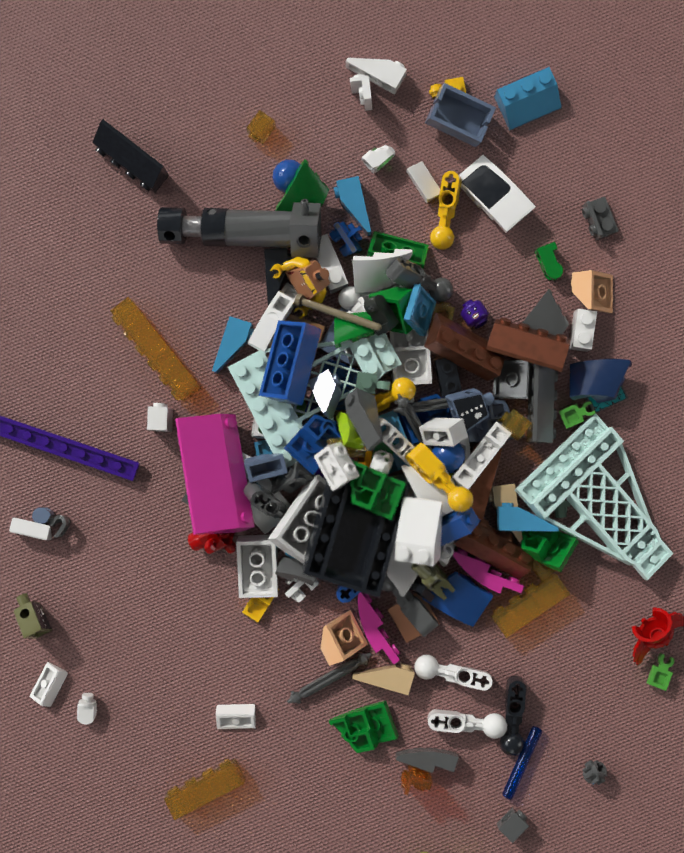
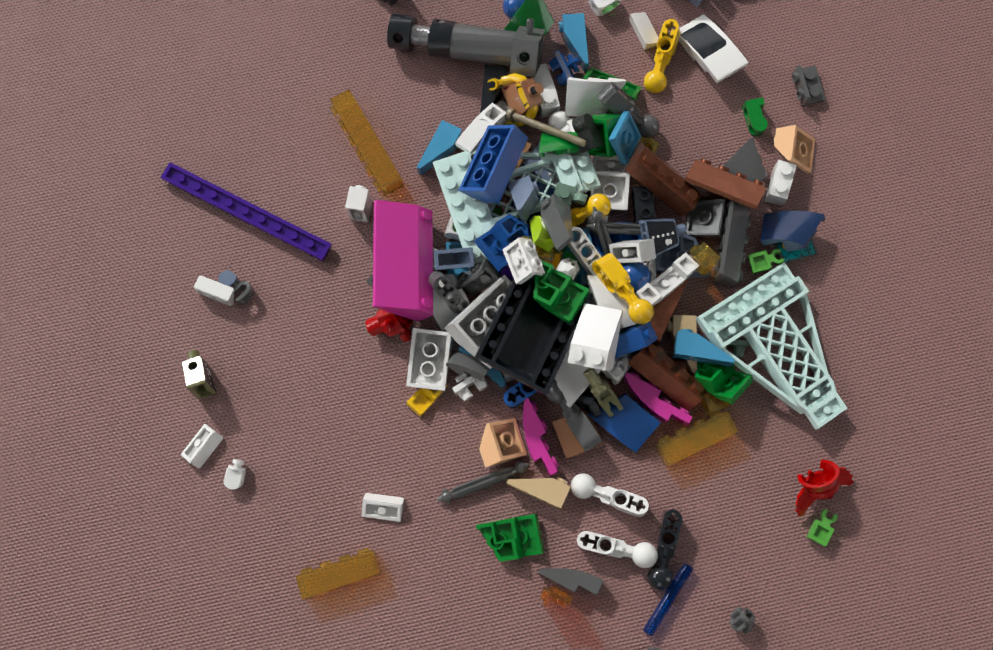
camera: 10 degrees right, 10 degrees down
dark purple head [461,299,489,329] -> none

